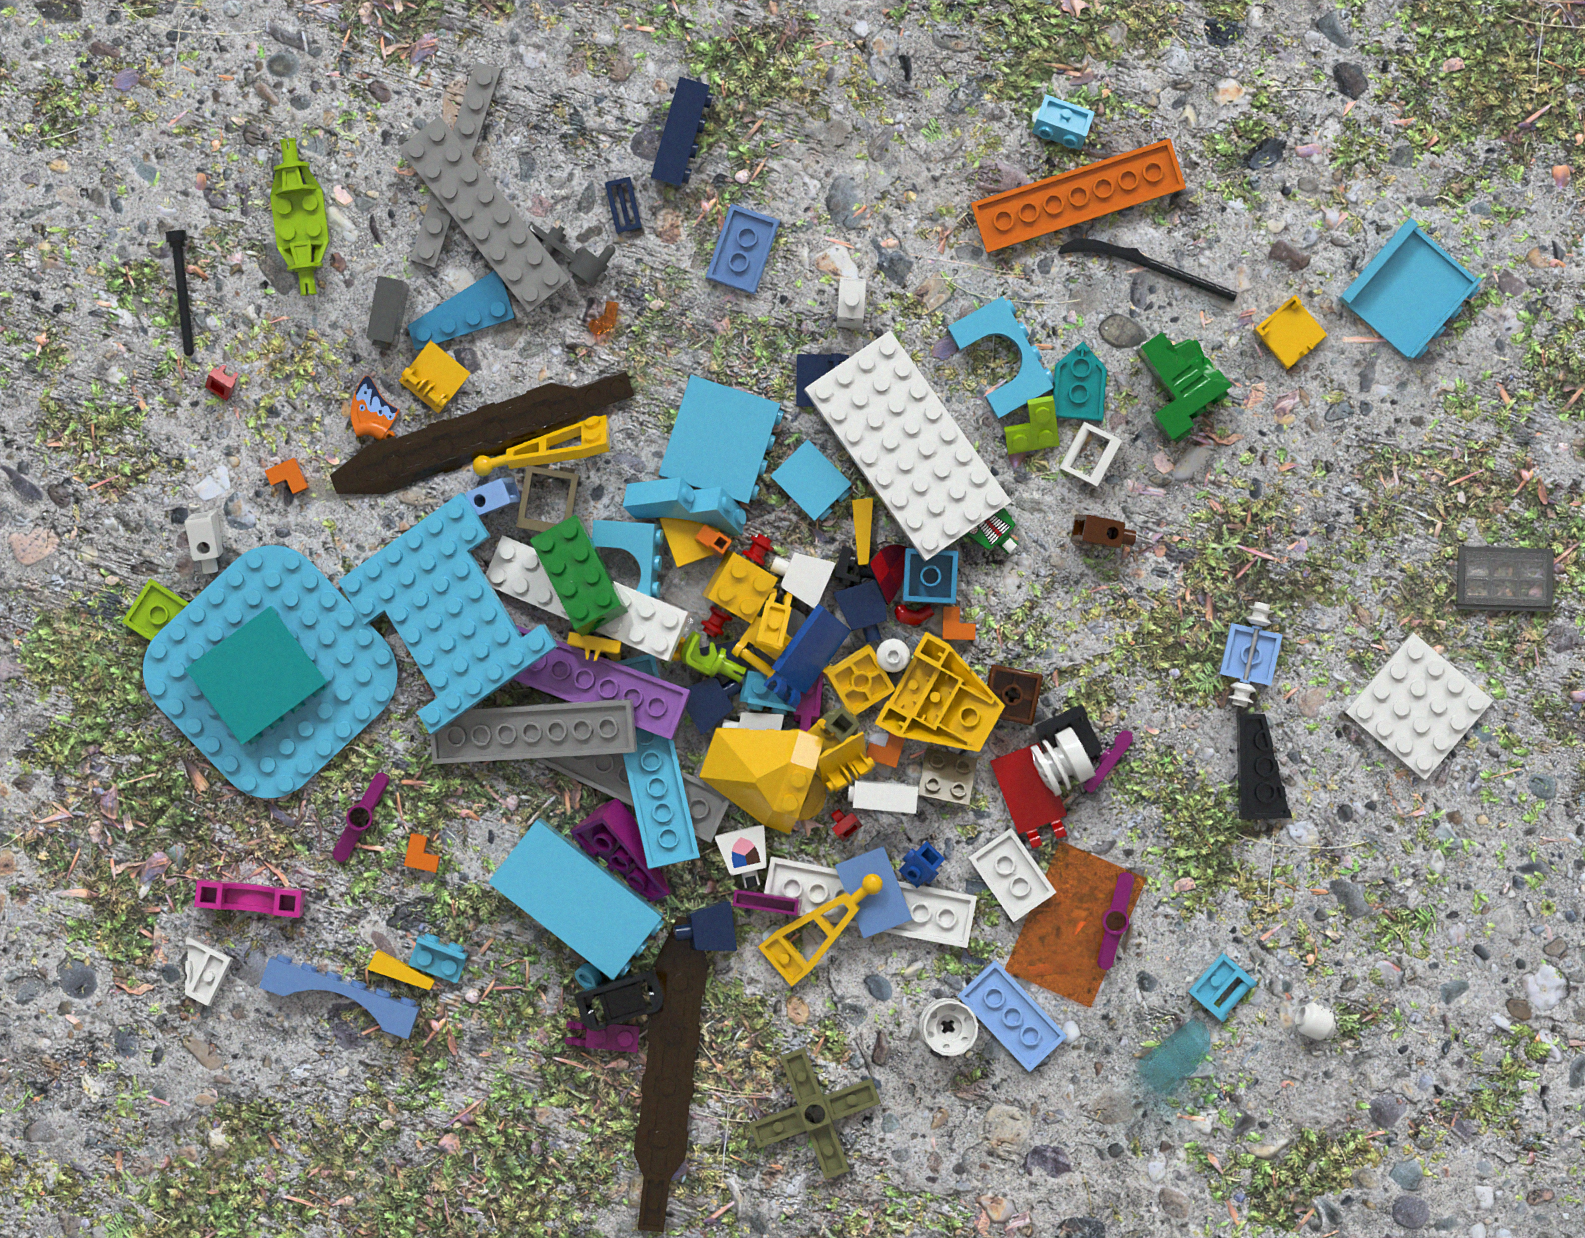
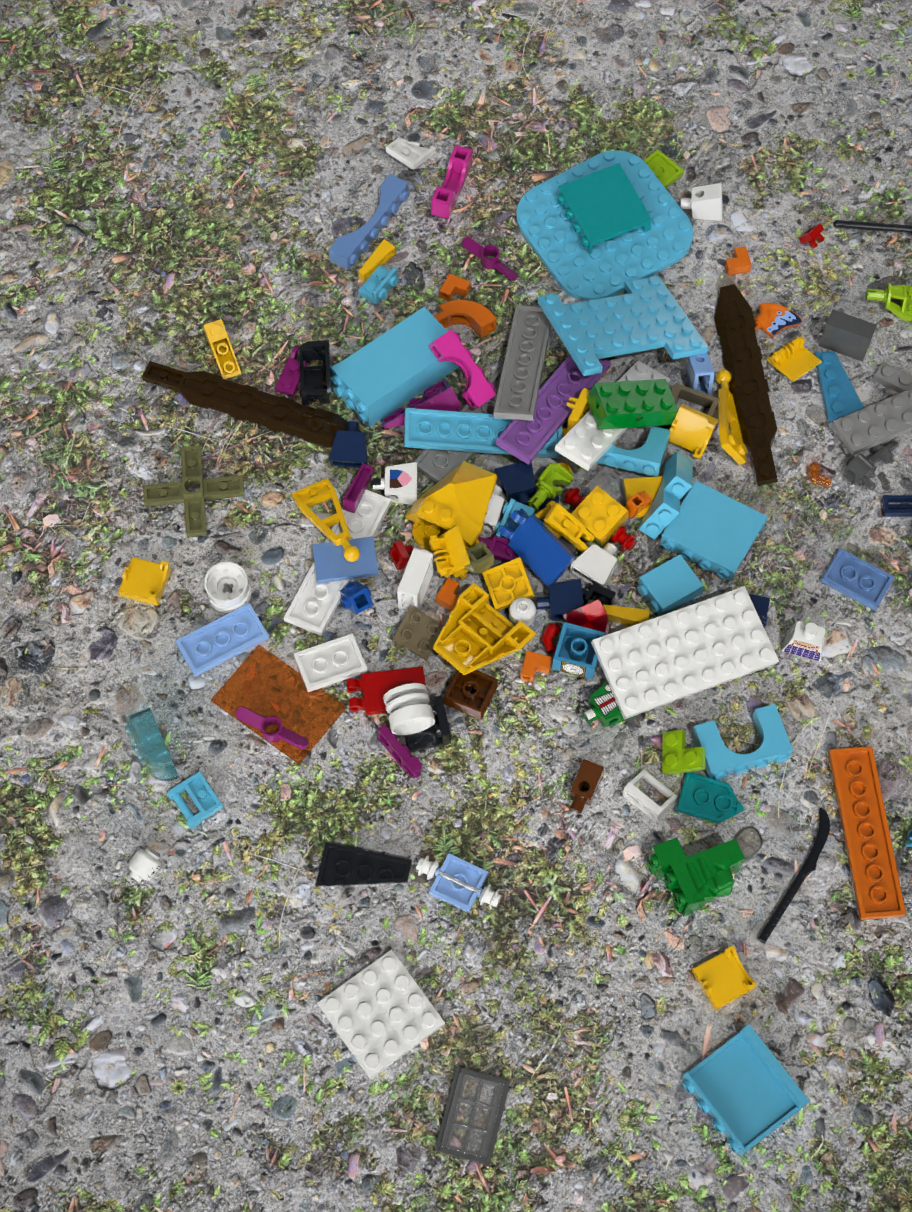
camera: 100 degrees right, 25 degrees down
none -> yellow piece [118,557,172,606]
none -> yellow slope [203,319,242,379]
none -> dark pink arch [428,329,496,411]
none -> orange arch [433,300,497,338]
none -> yellow piece [669,404,718,459]

